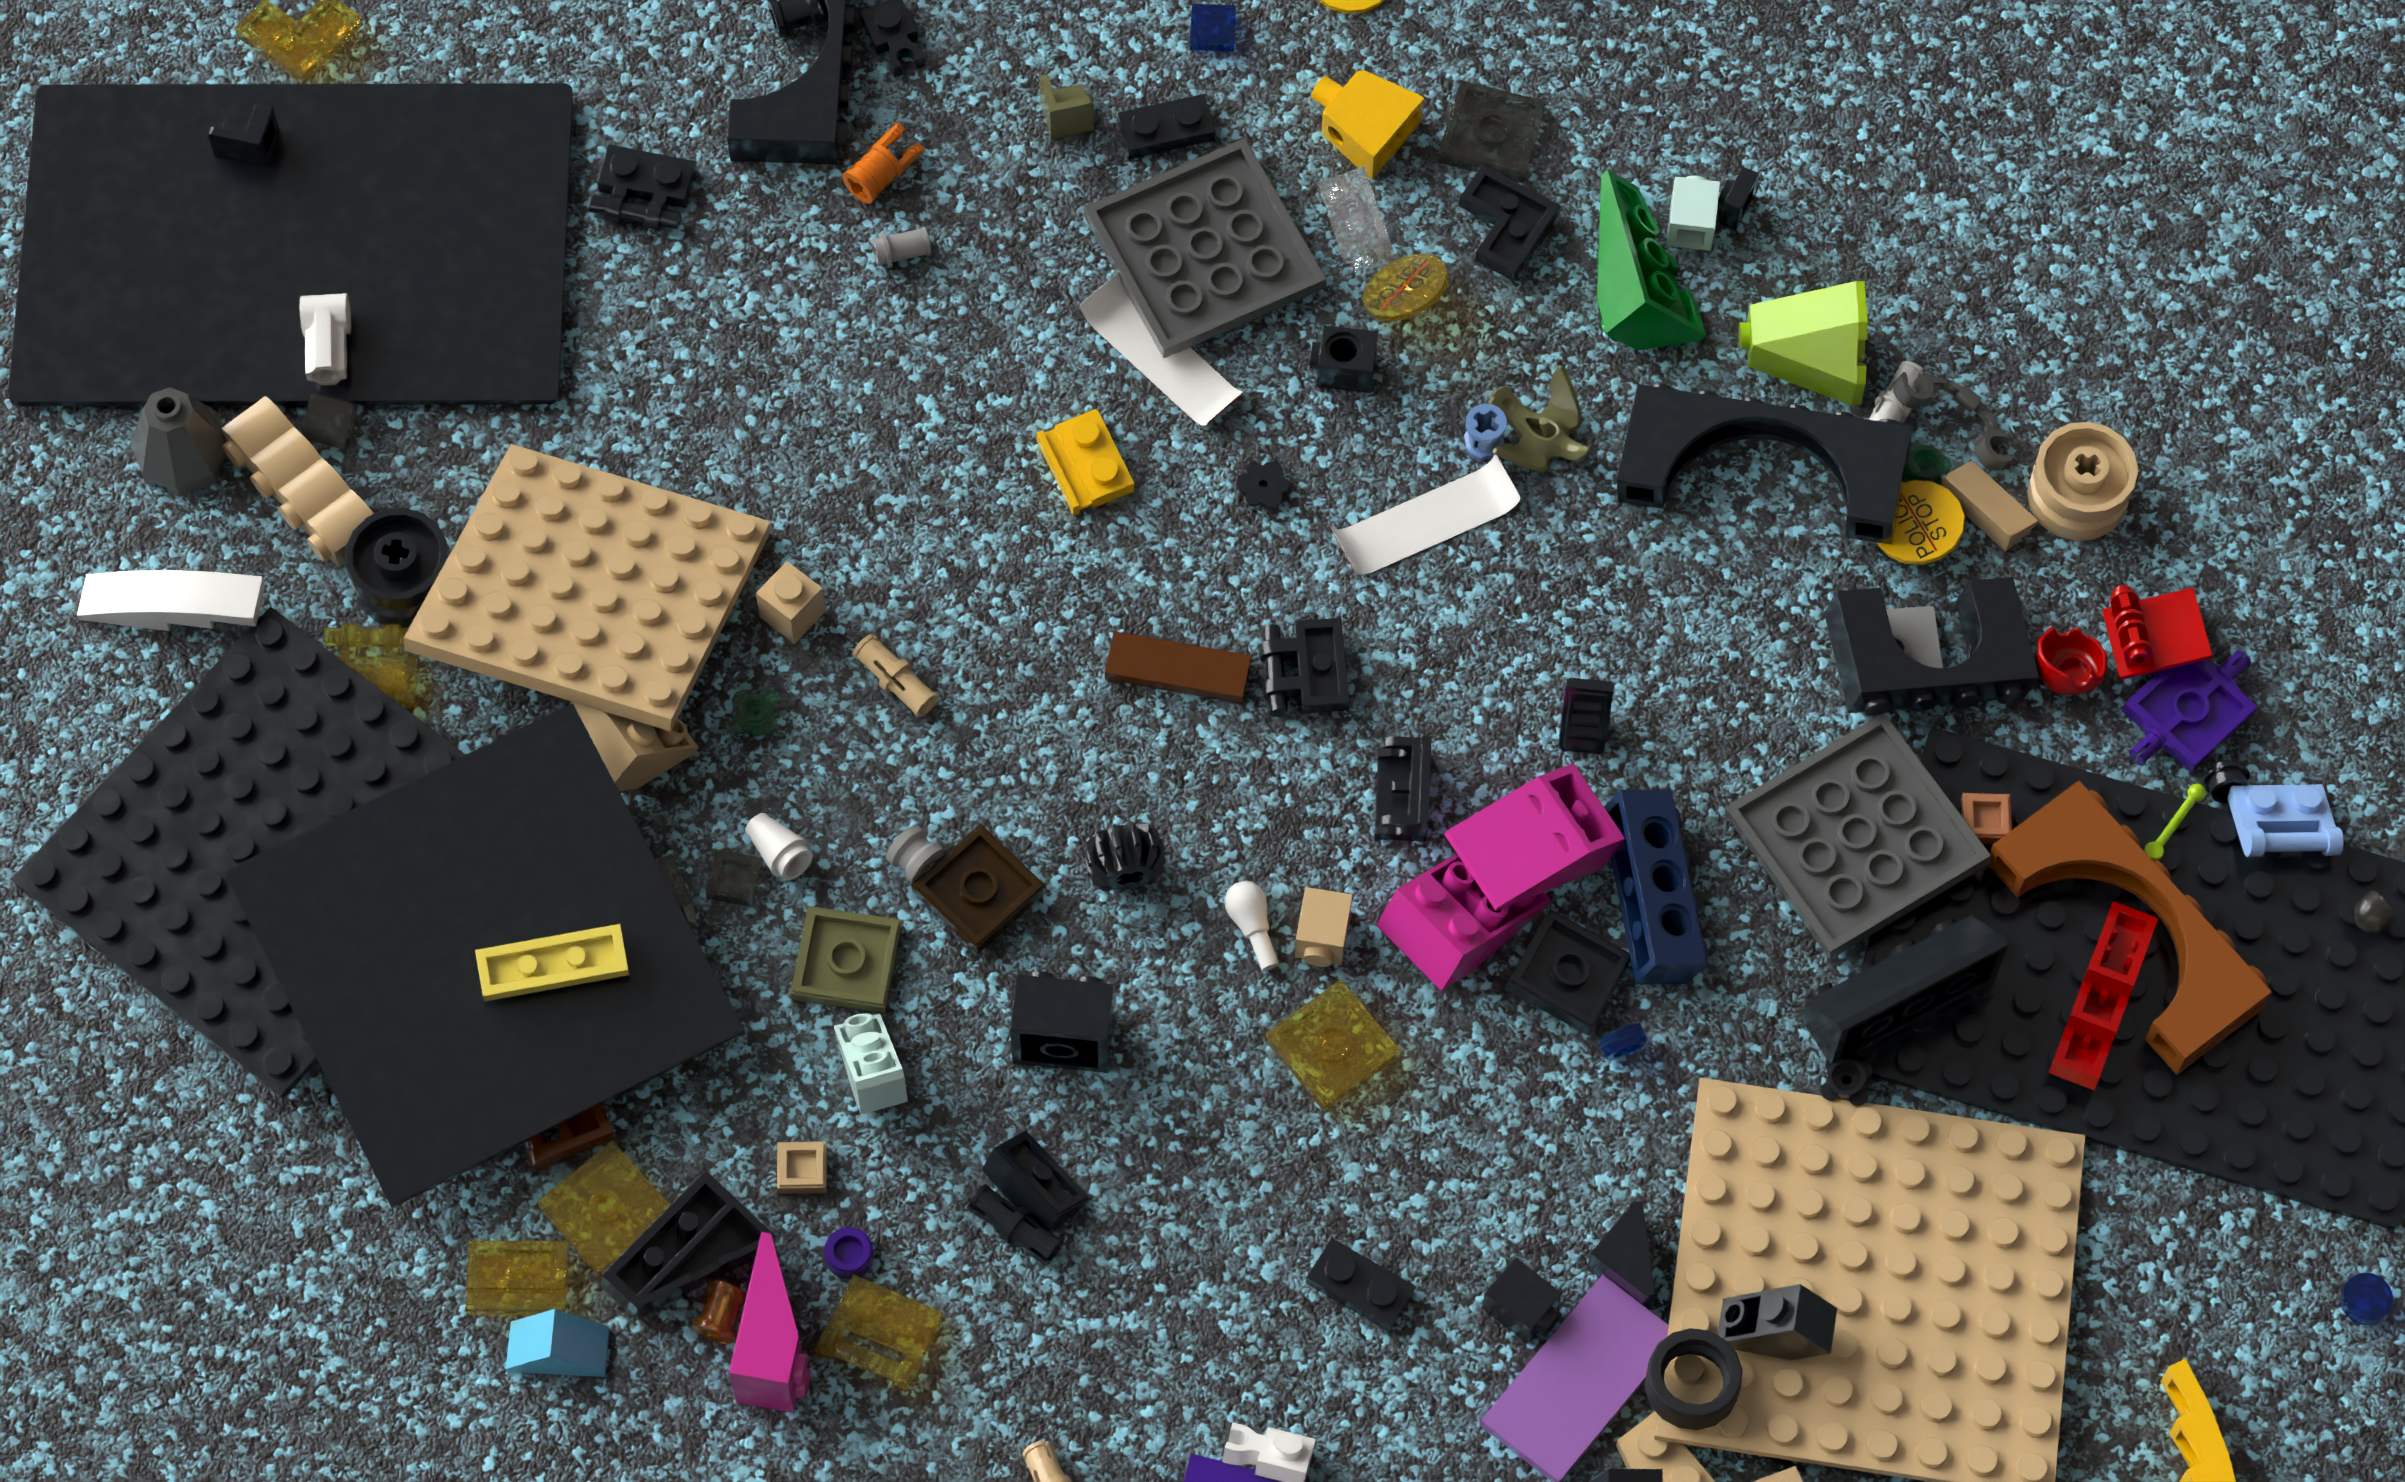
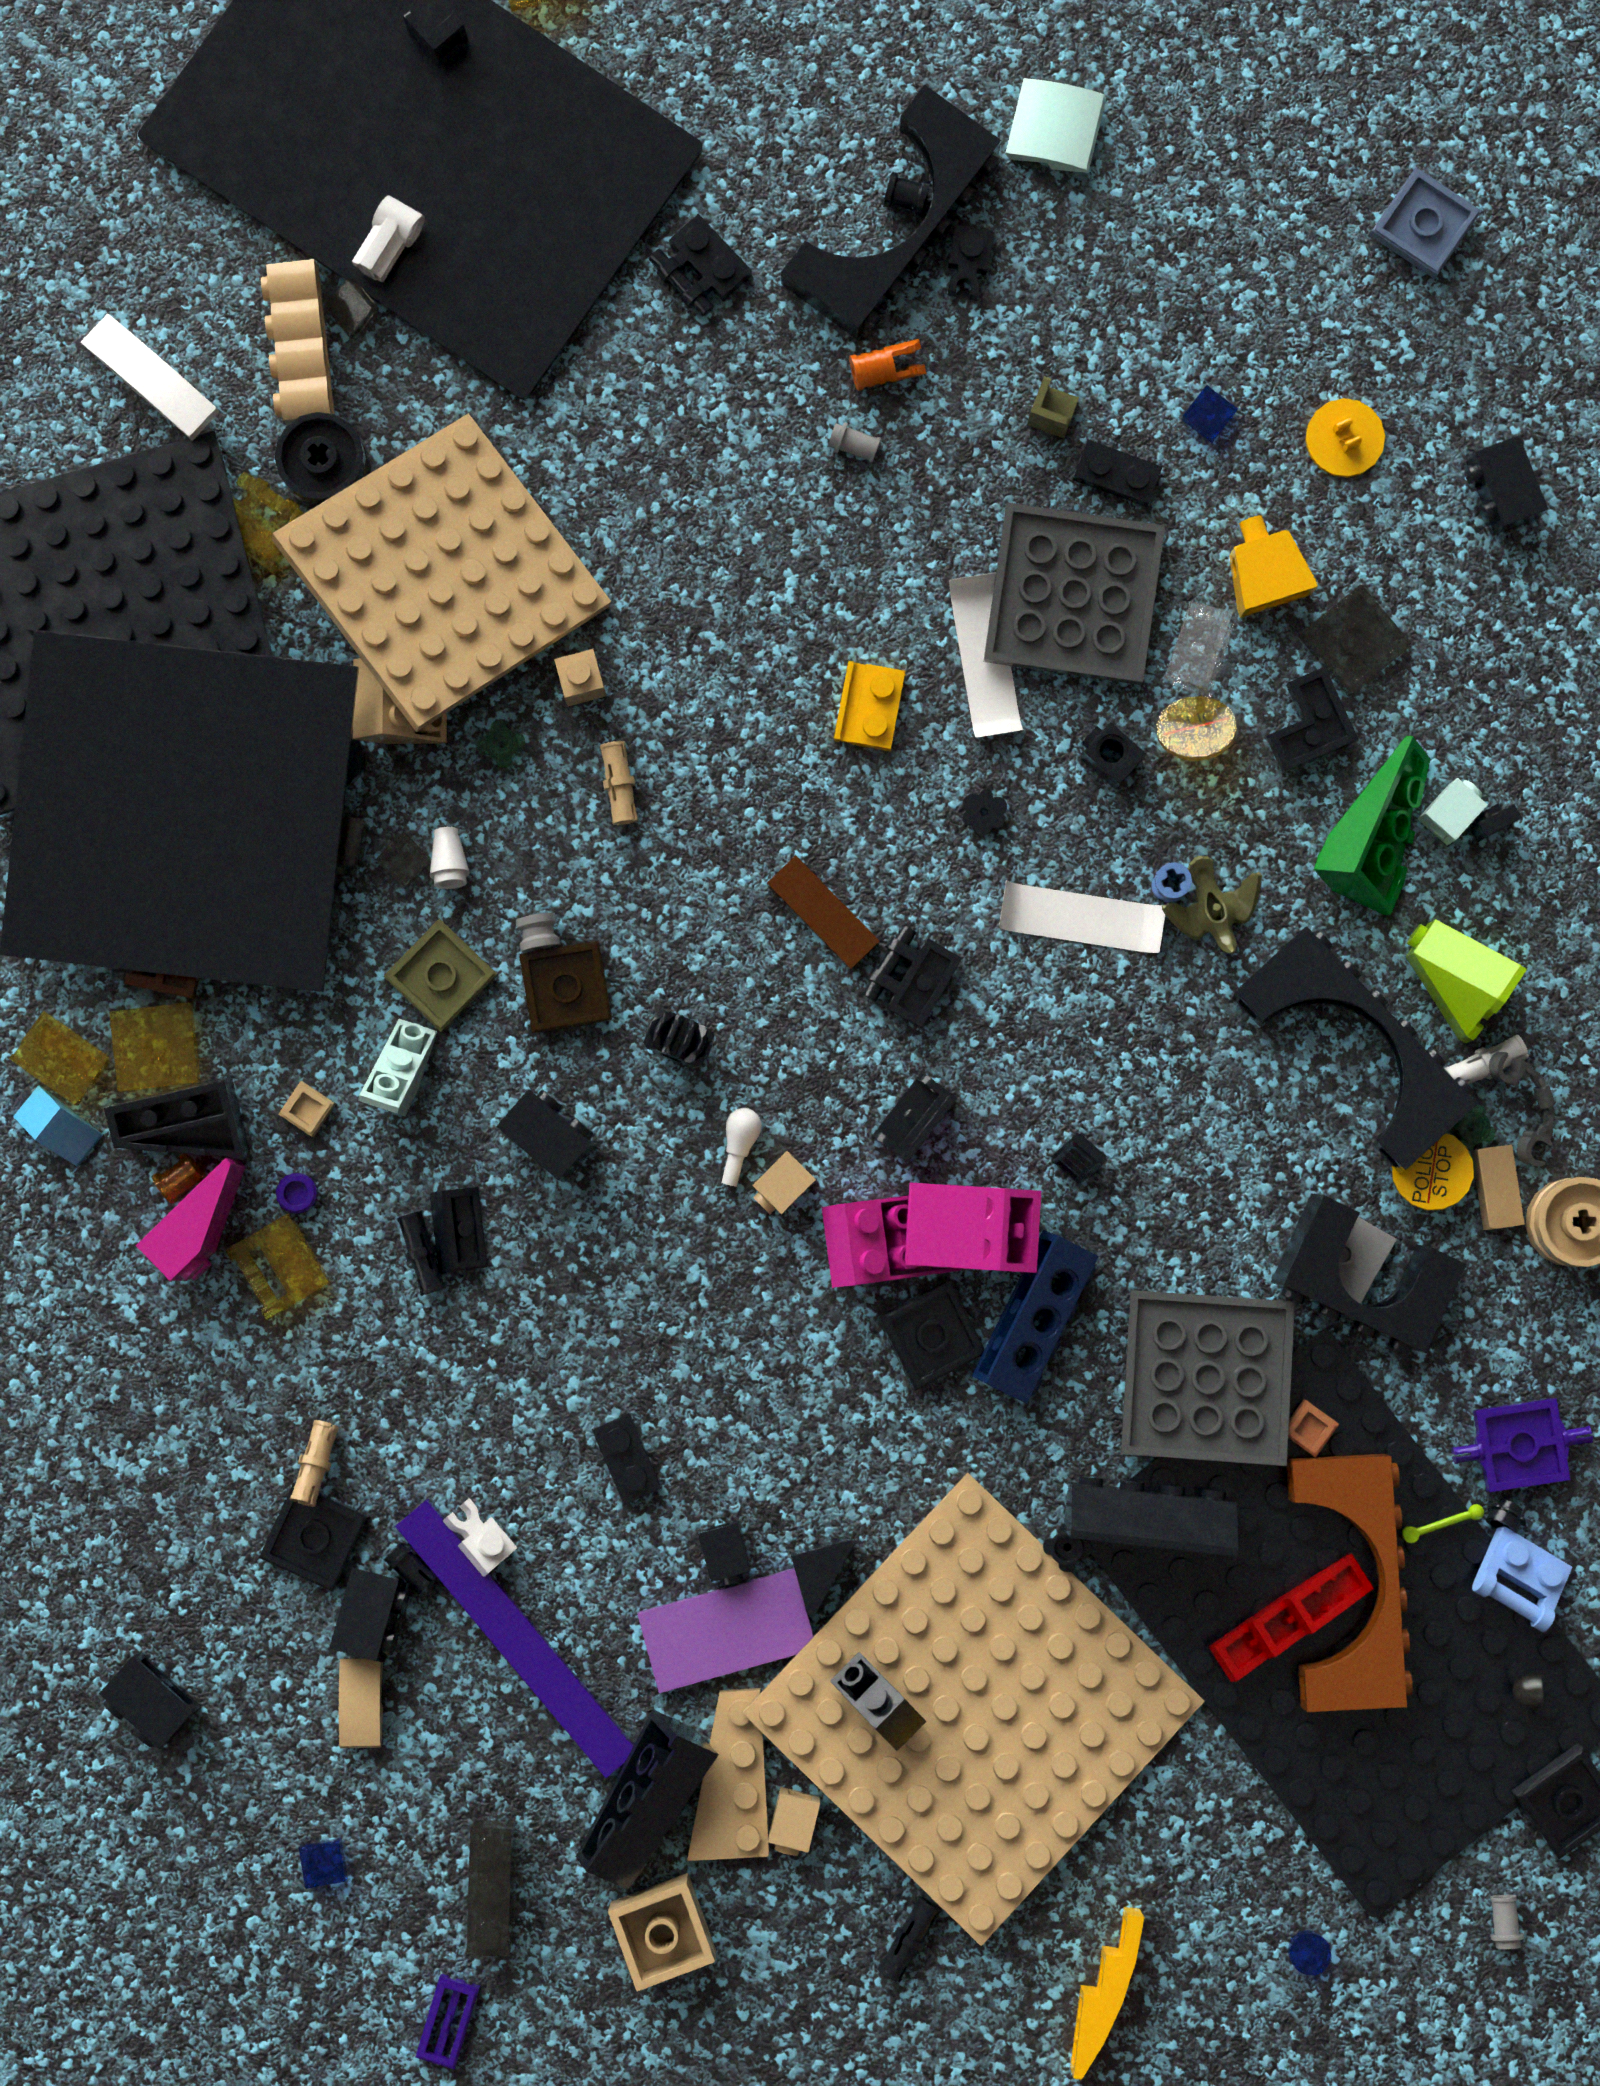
camera: 35 degrees right, 20 degrees up
dark grey cone [130,387,229,497] -> none
light yellow plate [475,924,629,1002] -> none
clear yellow plate [1265,979,1401,1112] -> none
clear blue tile [1597,1023,1648,1060] -> none
black tyre [1645,1328,1743,1430] -> none
red hair [2036,627,2107,695] -> none
red hinge [2101,585,2213,680] -> none

